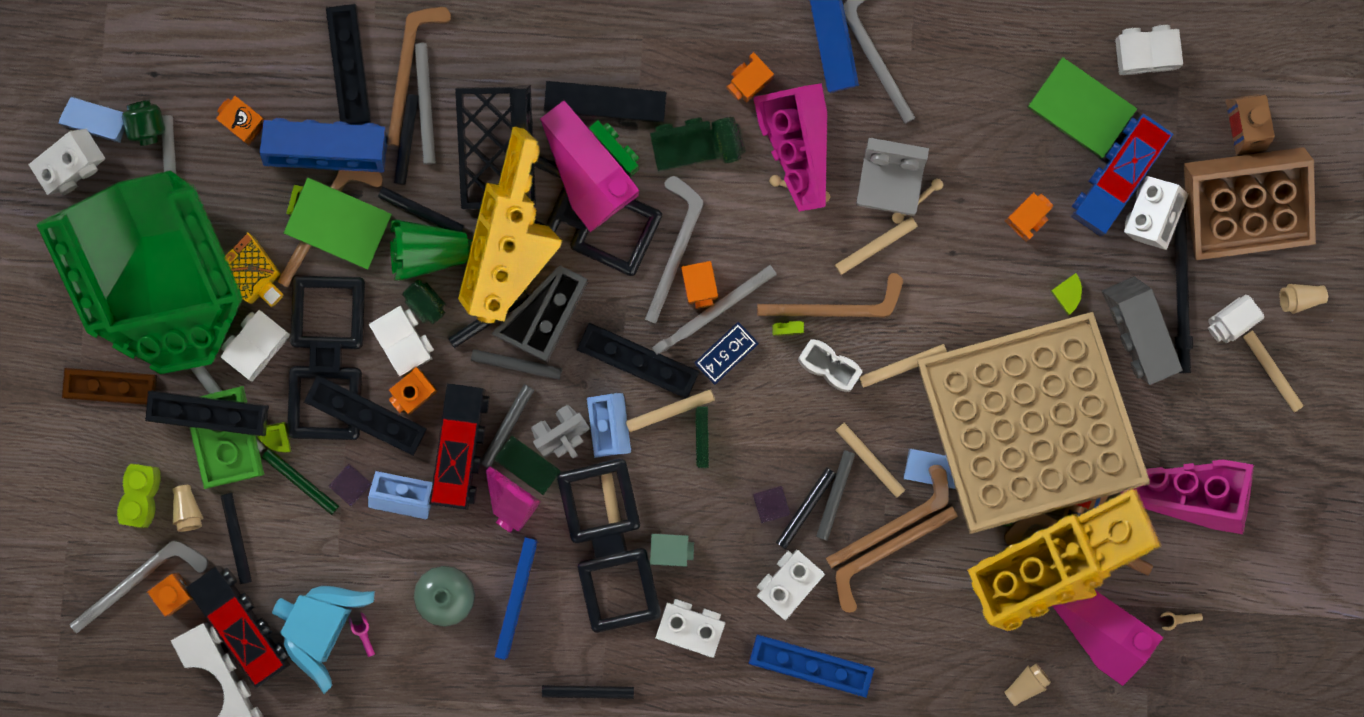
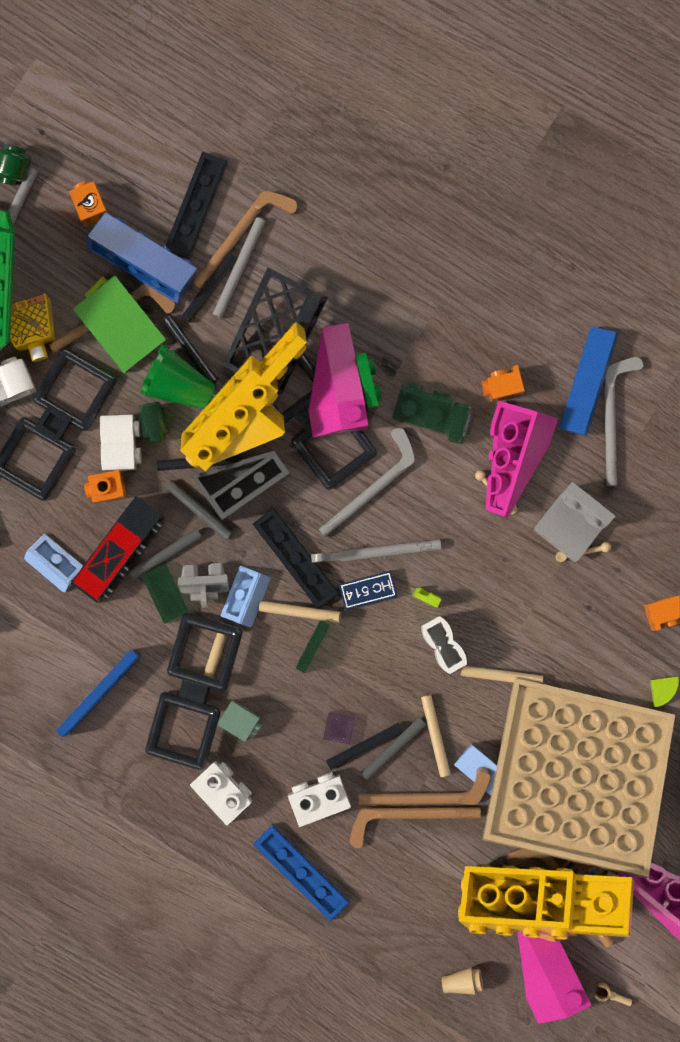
camera: 30 degrees right, 0 degrees up
black tile [303,375,427,456] -> none
clear purple tile [329,464,372,507] -> none
sand green cylinder [414,565,475,627] -> none
dark pink wedge [486,466,541,533] -> none
black bar [542,685,634,699] -> none
black tile [544,81,667,123] -> none
orange brick [681,261,718,309] -> none
medium nougat piece [757,273,903,318] -> none
tan bar [835,217,918,275] -> none

